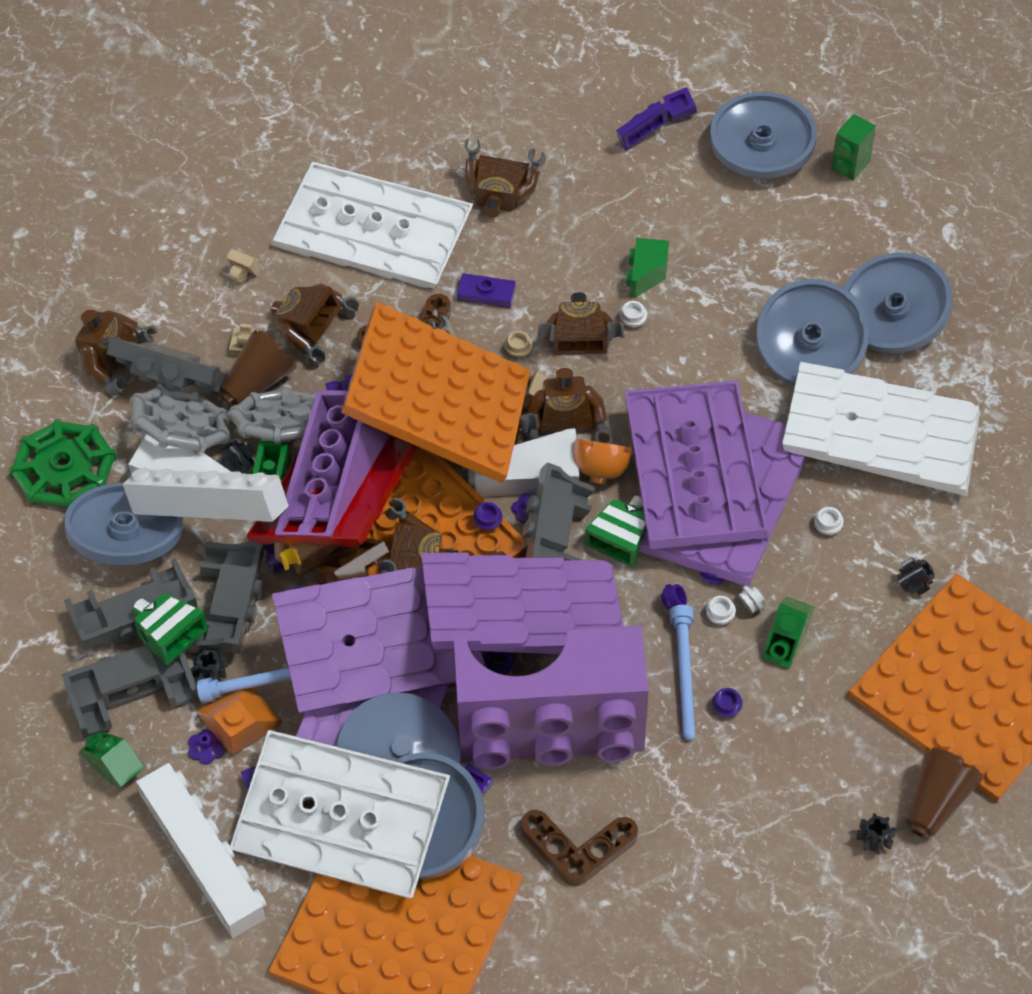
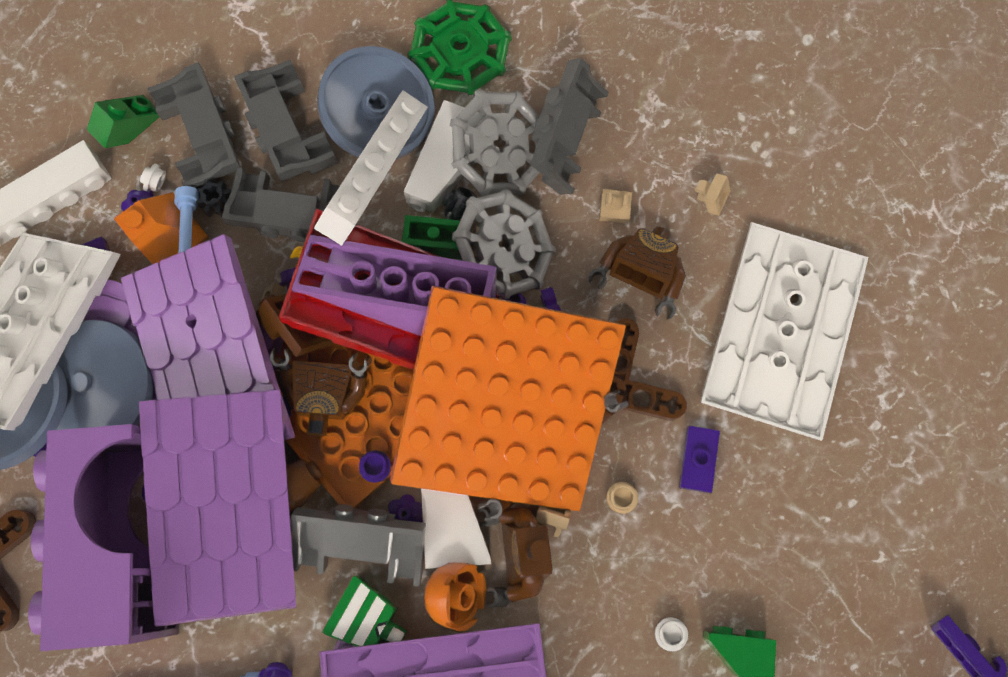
camera: 90 degrees right, 20 degrees up
reddish brown torso [75,310,158,396] -> none
green torso [133,594,208,666] -> none
reddish brown cone [220,329,297,407] -> none
reddish brown torso [464,138,546,217] -> none
reddish brown torso [537,292,625,355] -> none
none -> white plate [140,163,166,193]

